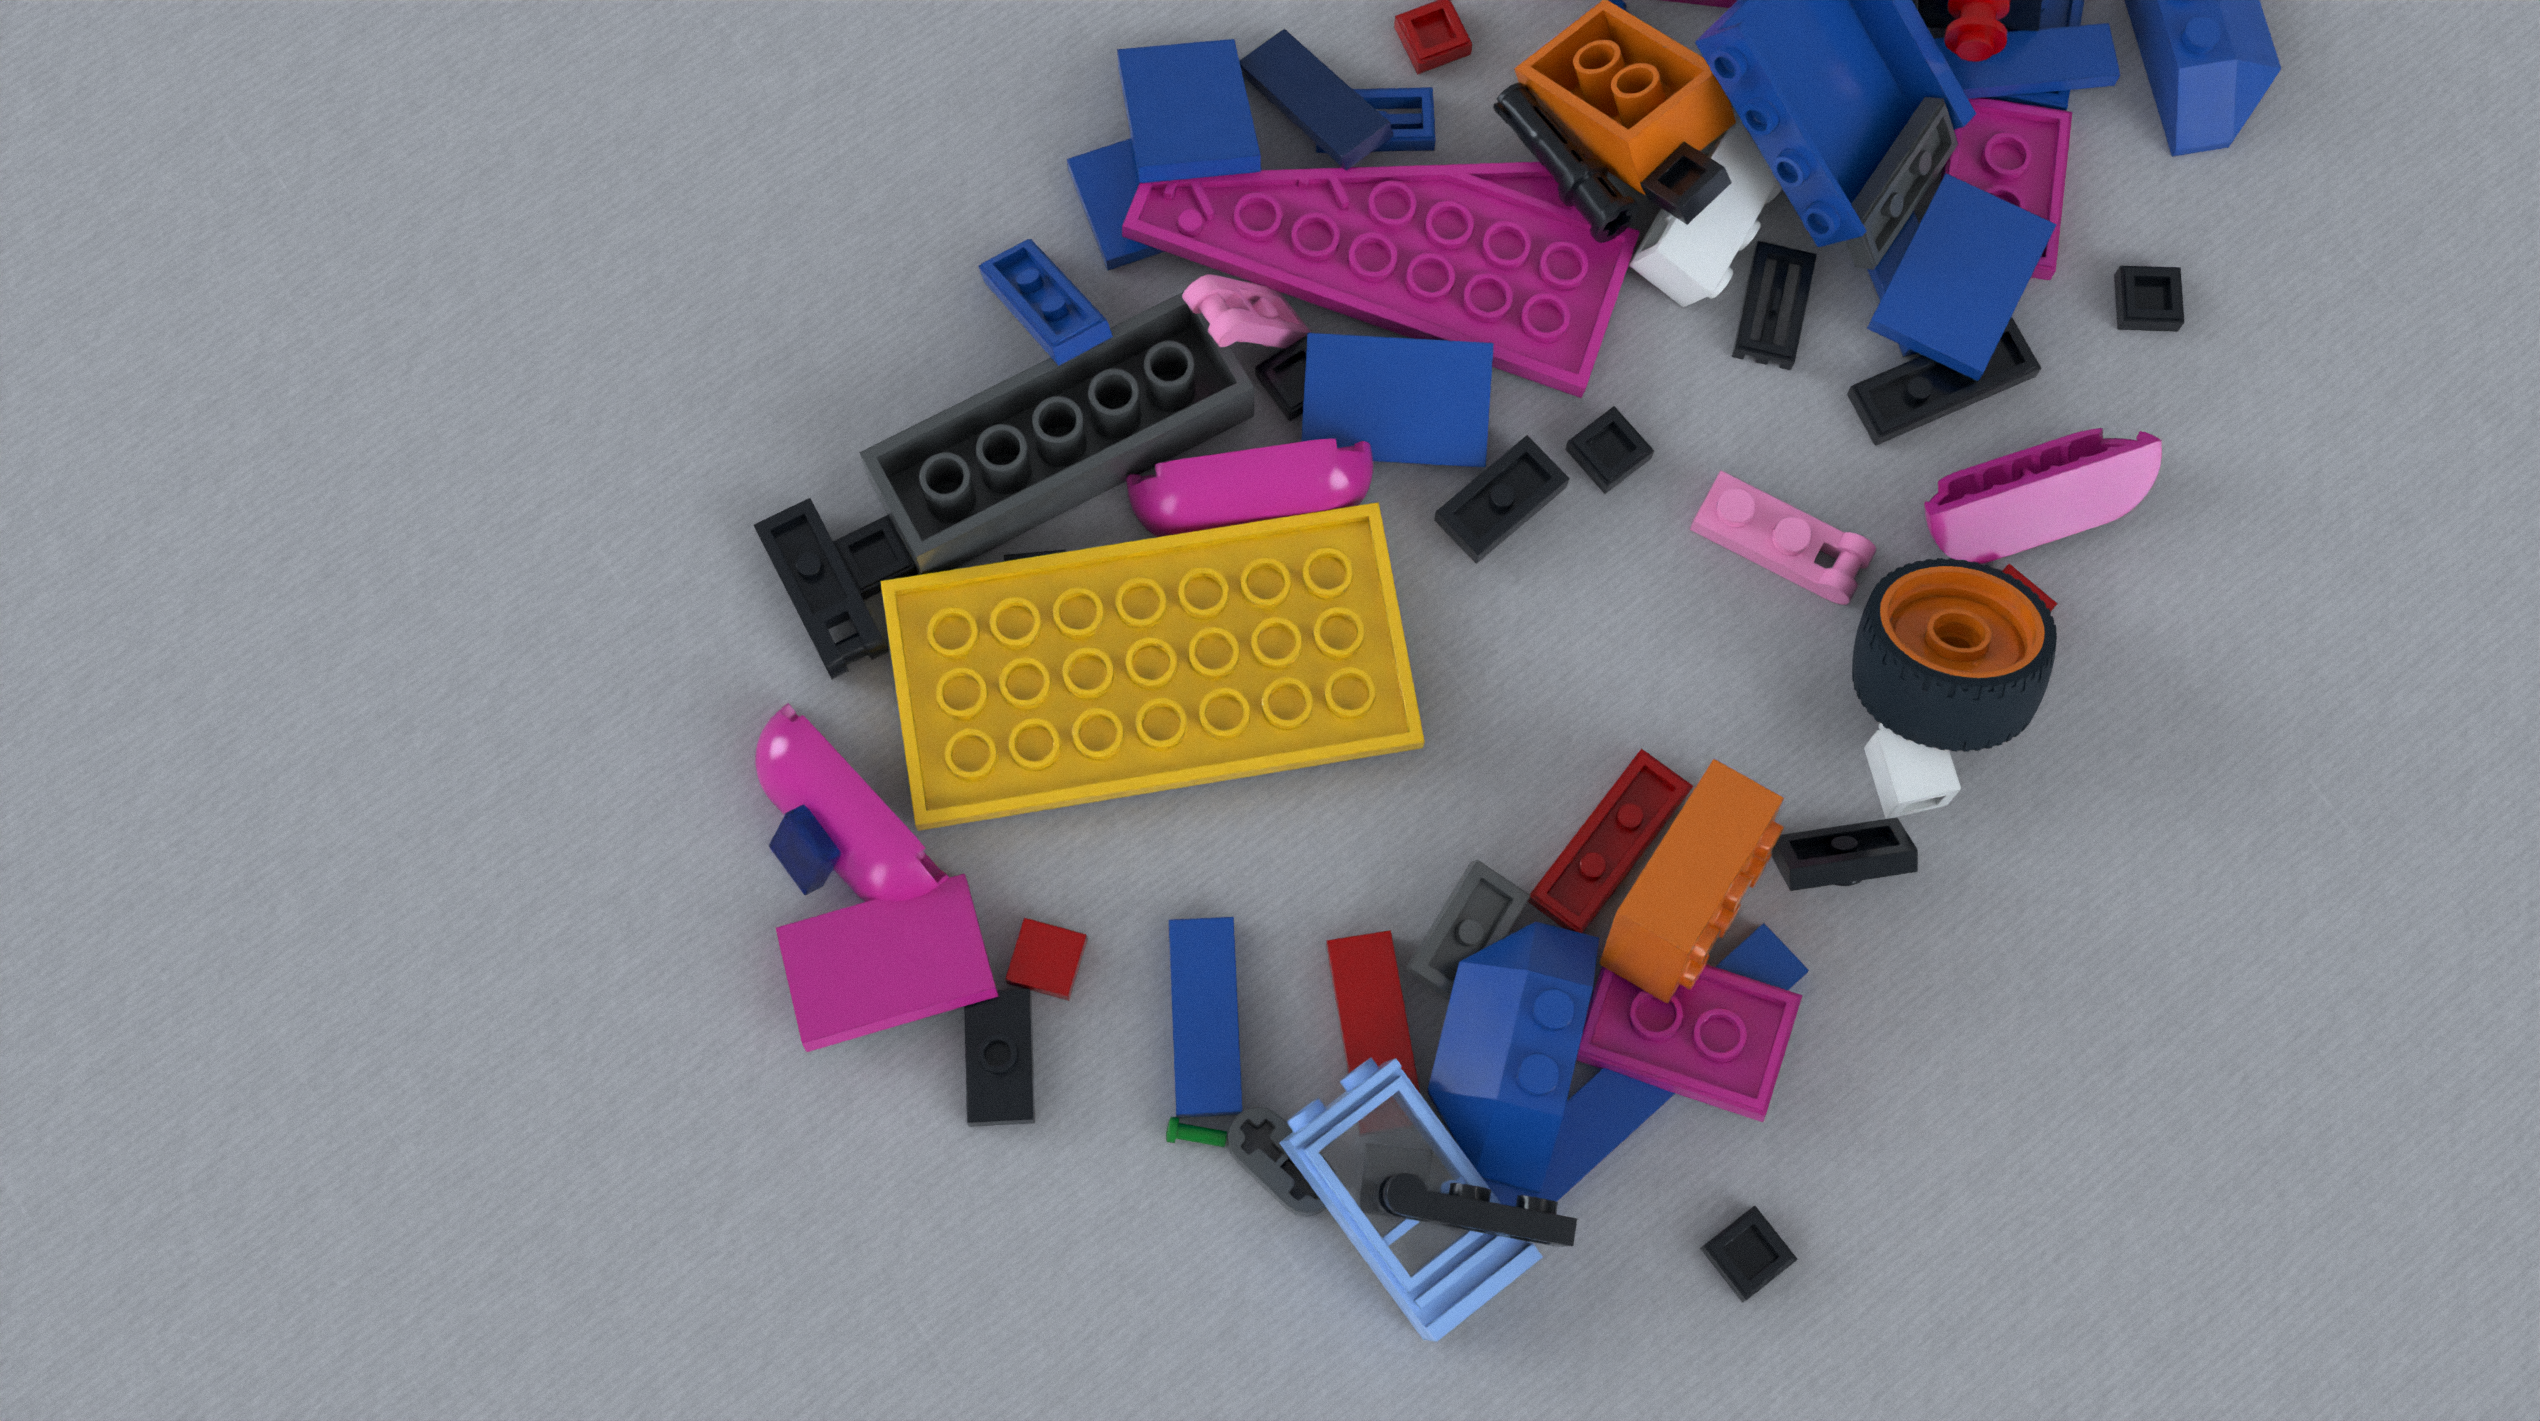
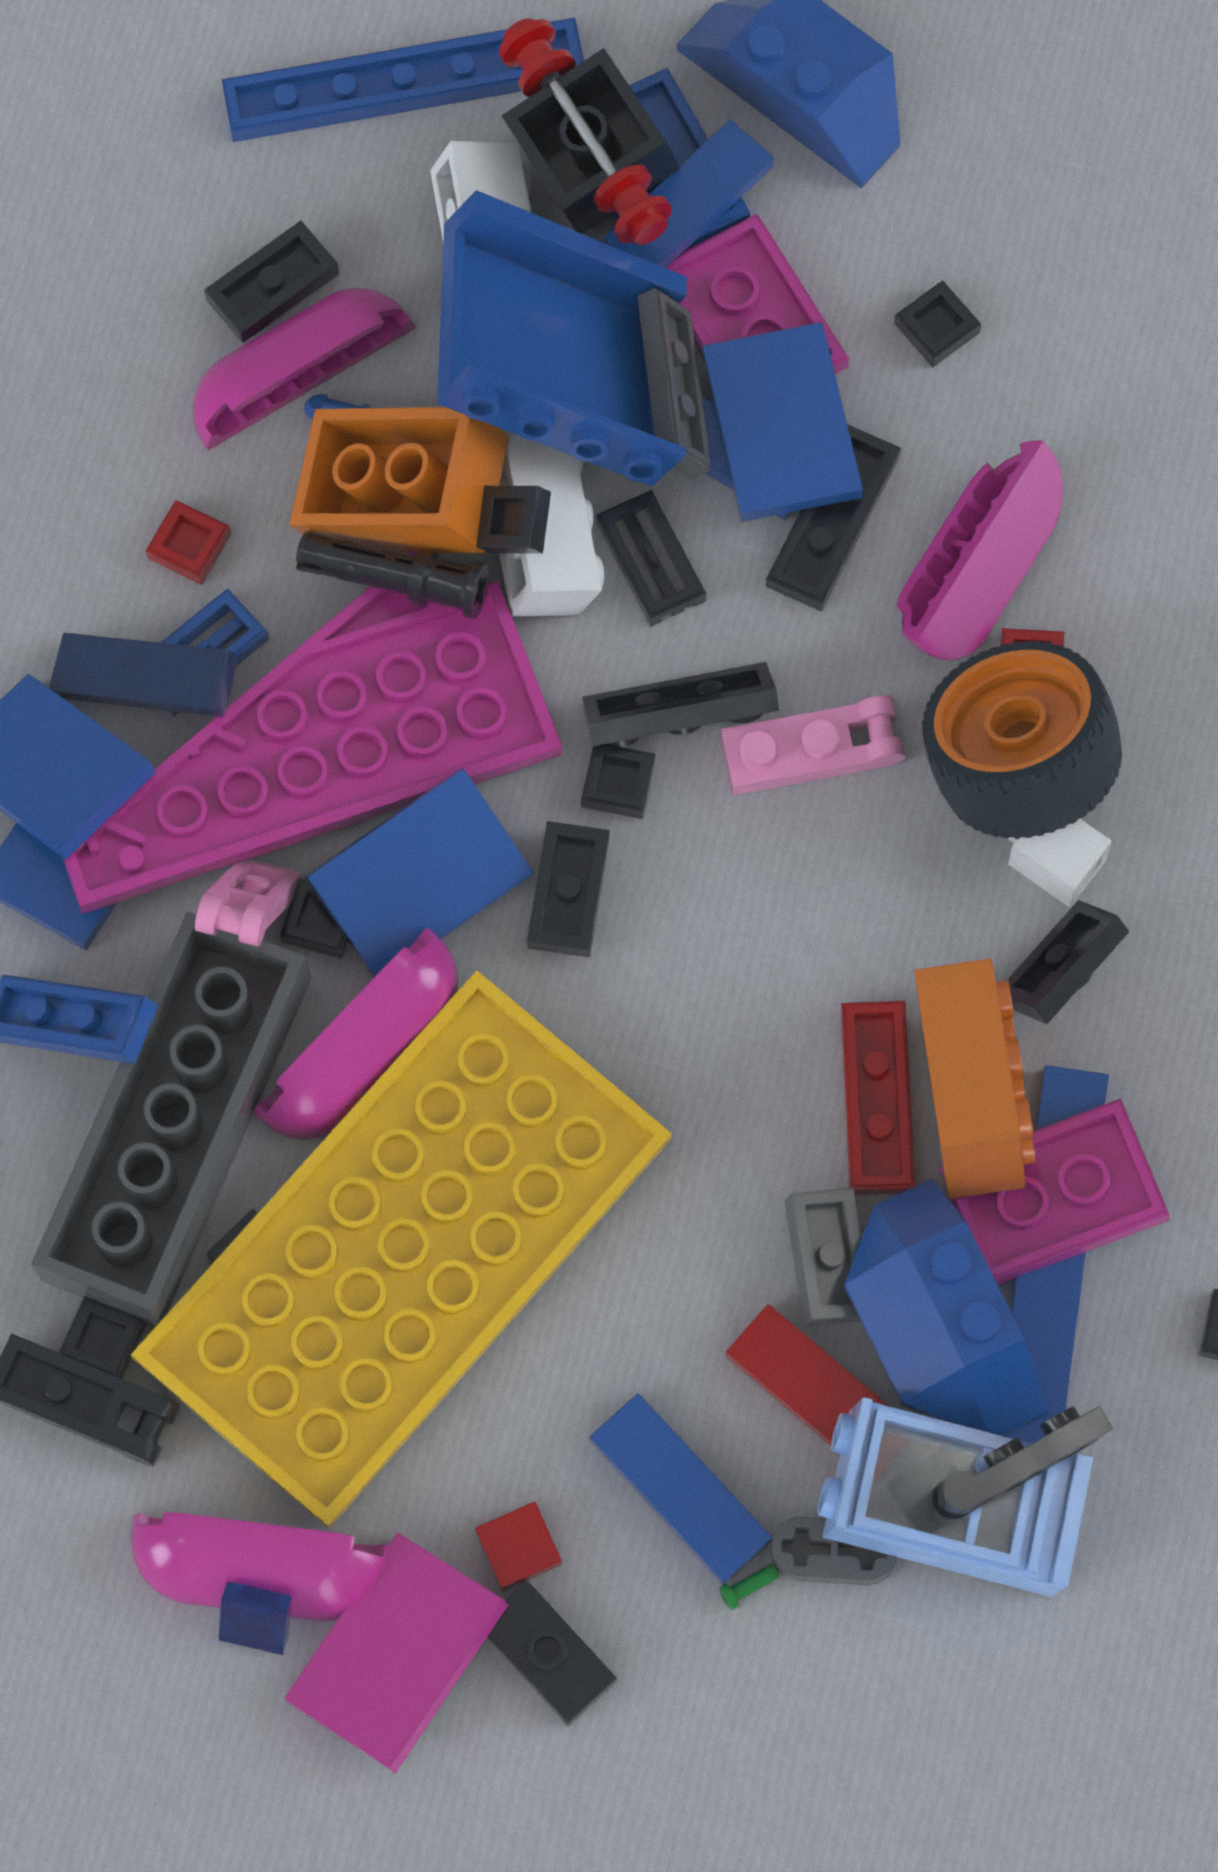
camera: 35 degrees left, 0 degrees up
none -> black plate [582,662,779,747]

